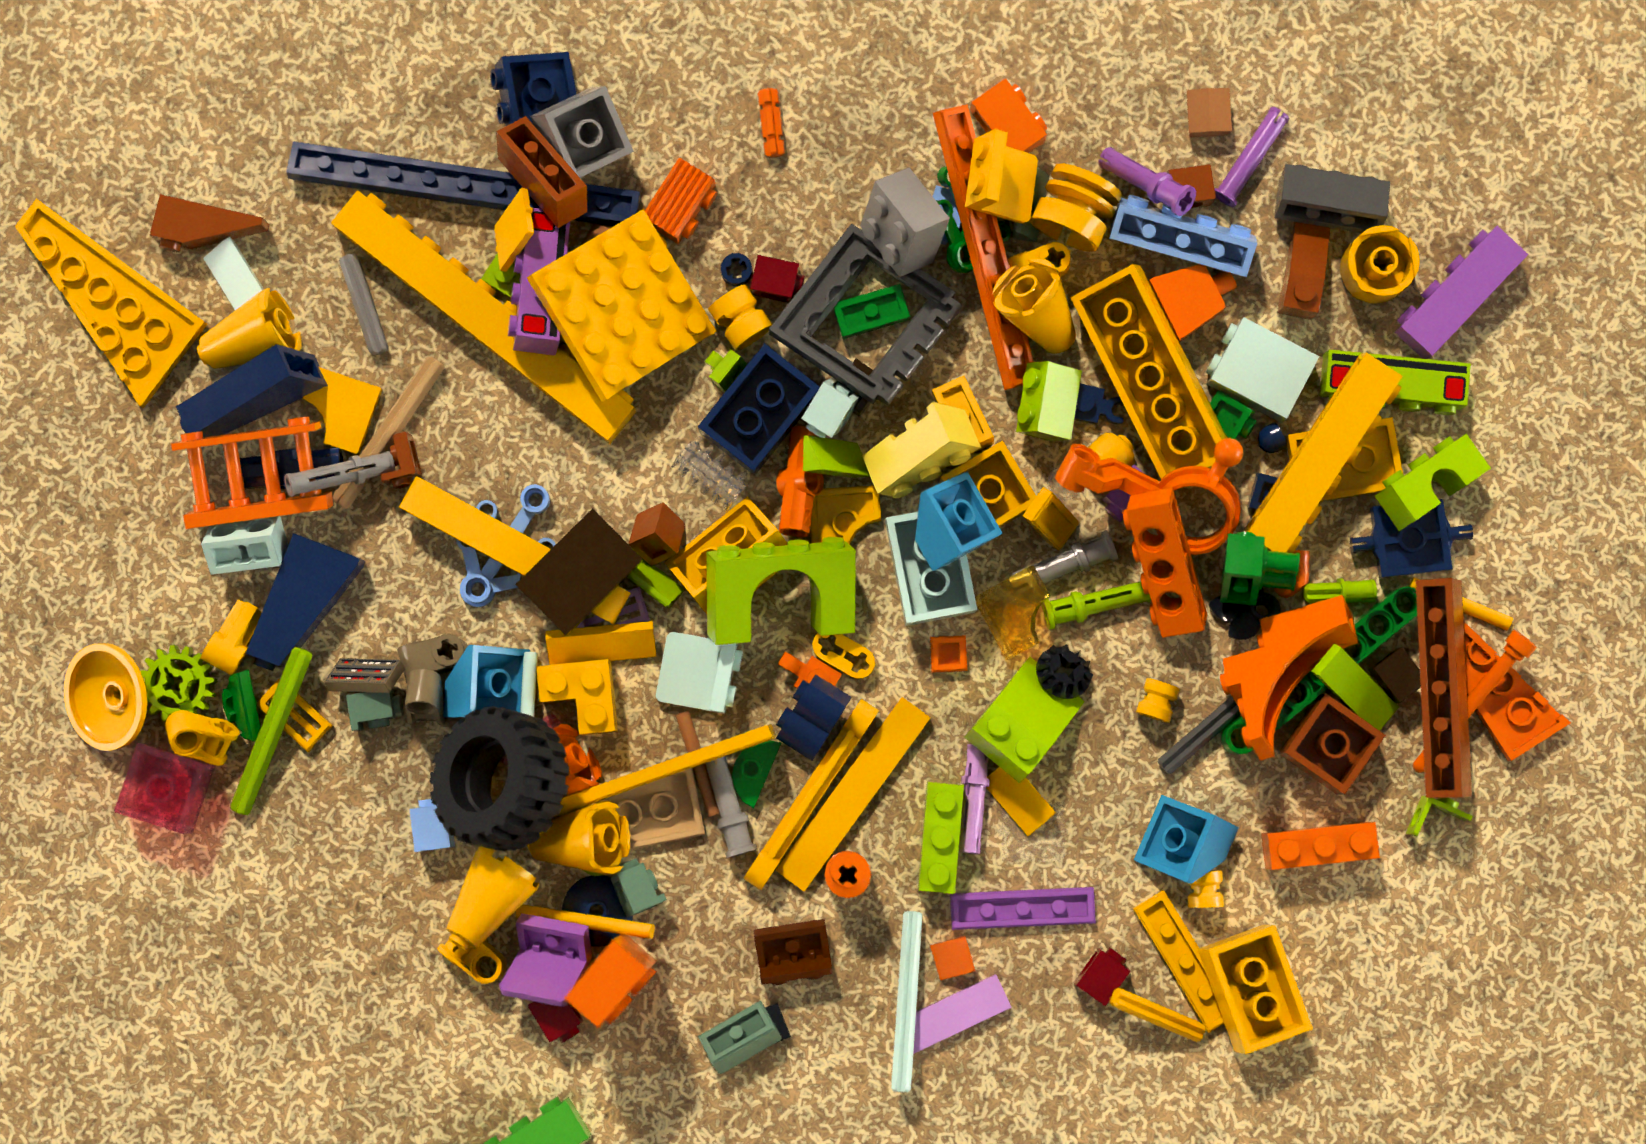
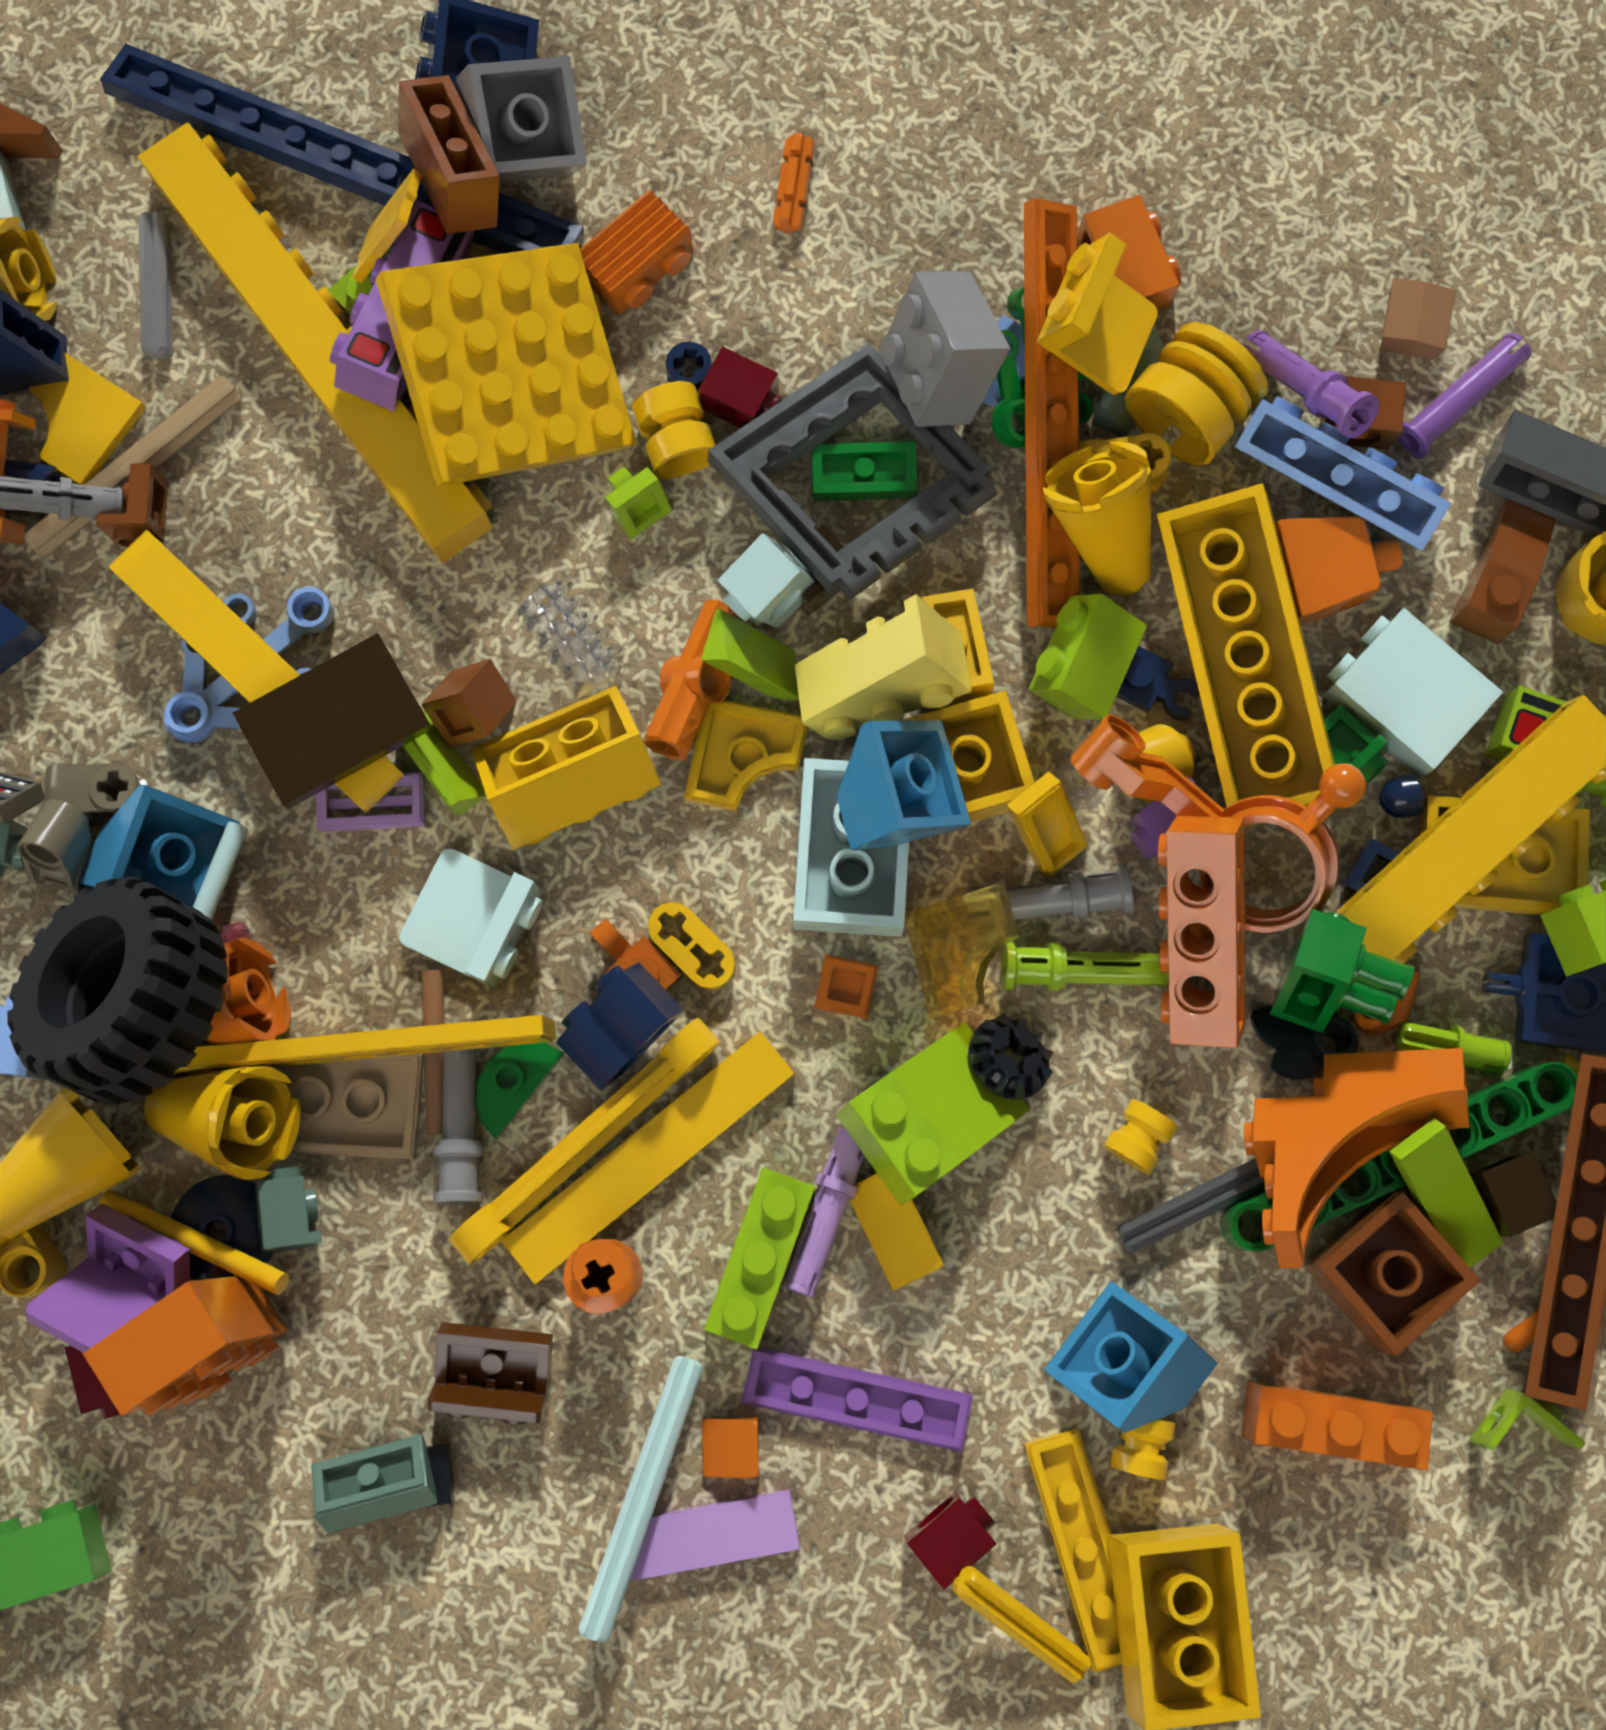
camera: 15 degrees right, 5 degrees down
yellow brick [536,659,618,735] -> none
yellow tile [546,621,656,665] -> none
dark blue brick [698,343,820,476] -> none
lime arch [706,537,856,645] -> none

